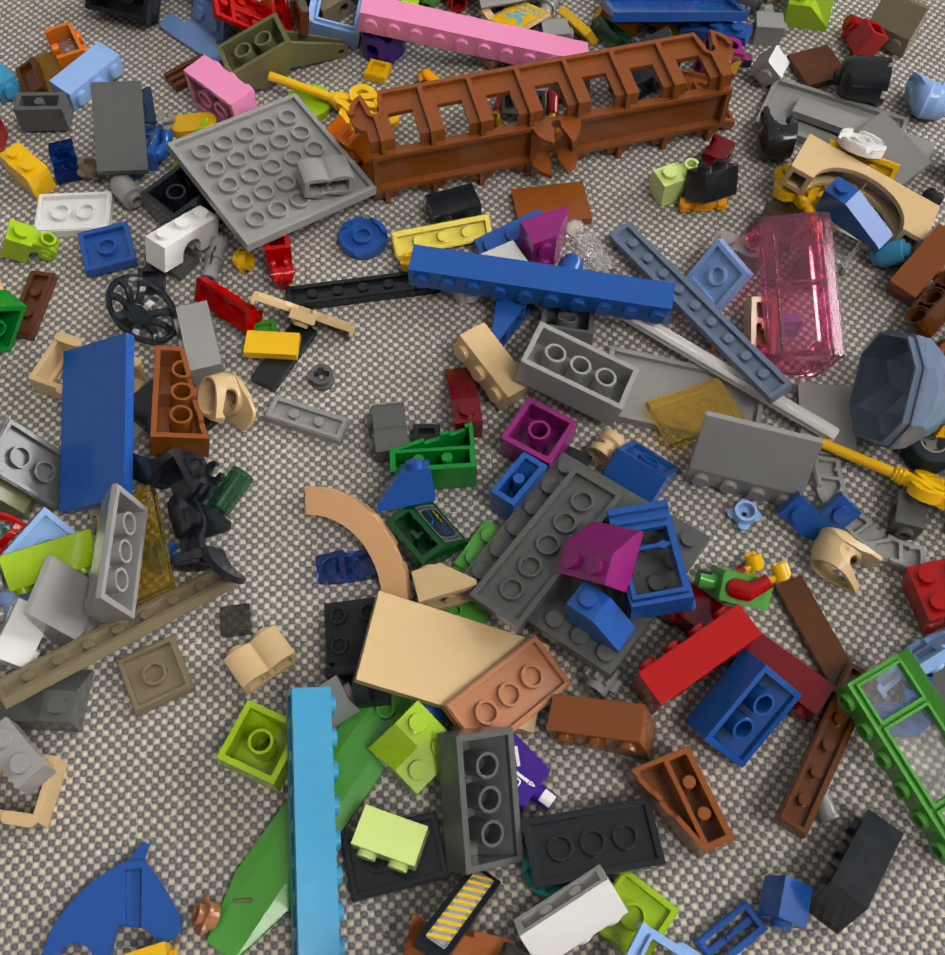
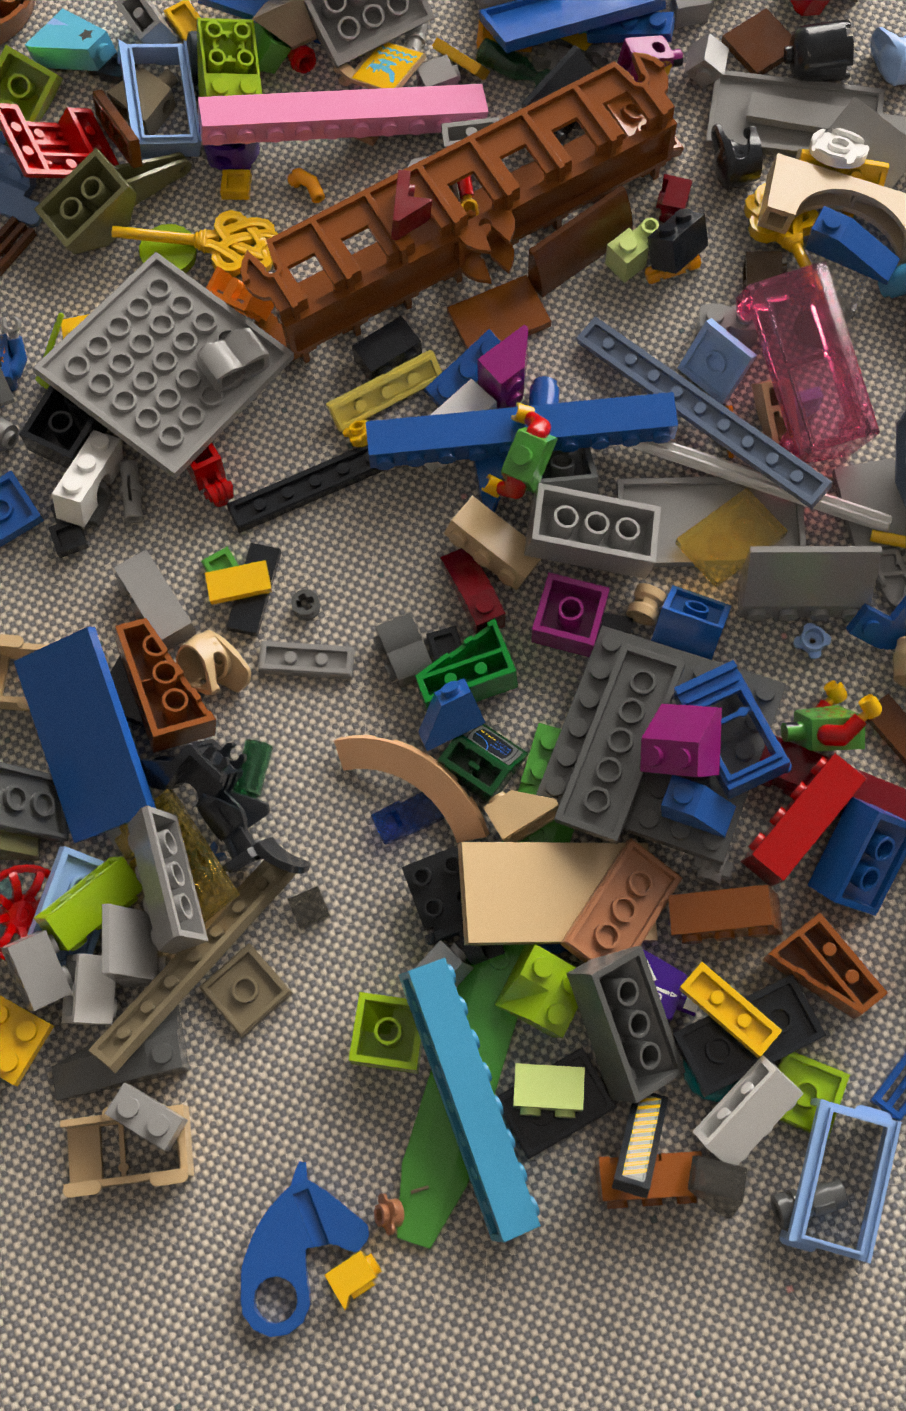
camera: 10 degrees left, 10 degrees up
black wheel [105,274,178,345] -> none
yellow tile [171,112,217,138] -> none
bright pink brick [183,55,258,123] -> none
red plate [194,276,263,334] -> none
tan brick [223,625,298,696] -> none
yellow plate [232,248,255,273] -> none
tan plate [250,291,356,339] -> none
blue tile [338,216,388,260] -> none
blue slope [490,451,547,519] -> none
clear plate [566,218,616,274] -> none
none -> dark red slope [391,170,433,240]
none -> torso [481,402,558,499]
none -> reddish brown slope [528,185,633,298]
none -> yellow plate [679,962,782,1058]

